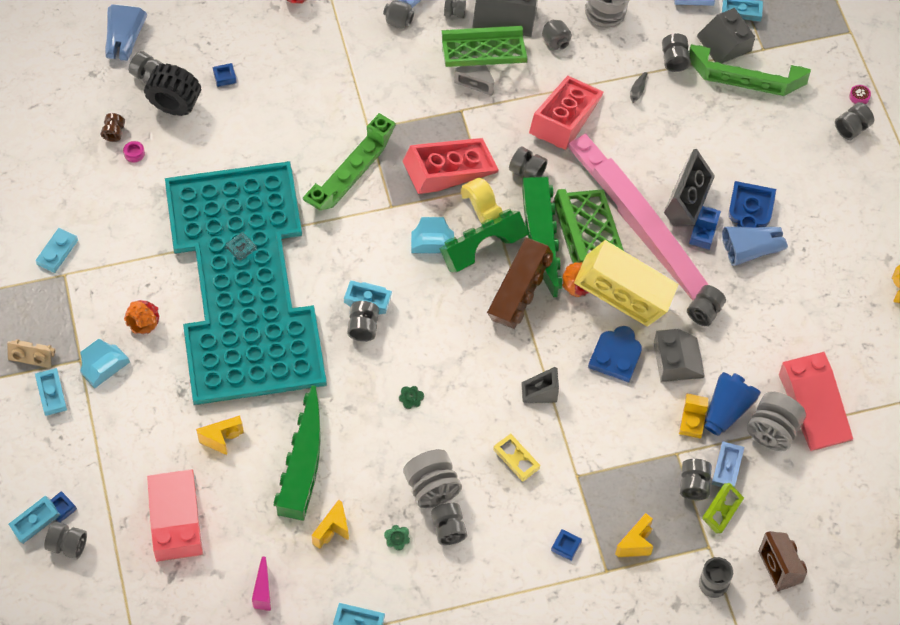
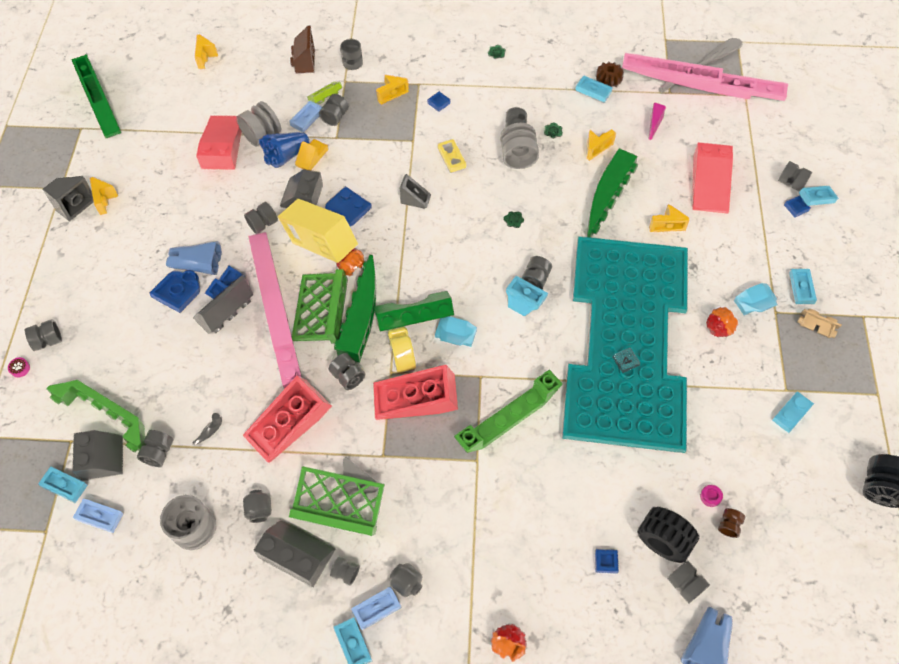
camera: 160 degrees left, 0 degrees up
reddish brown brick [487,237,553,330] -> none

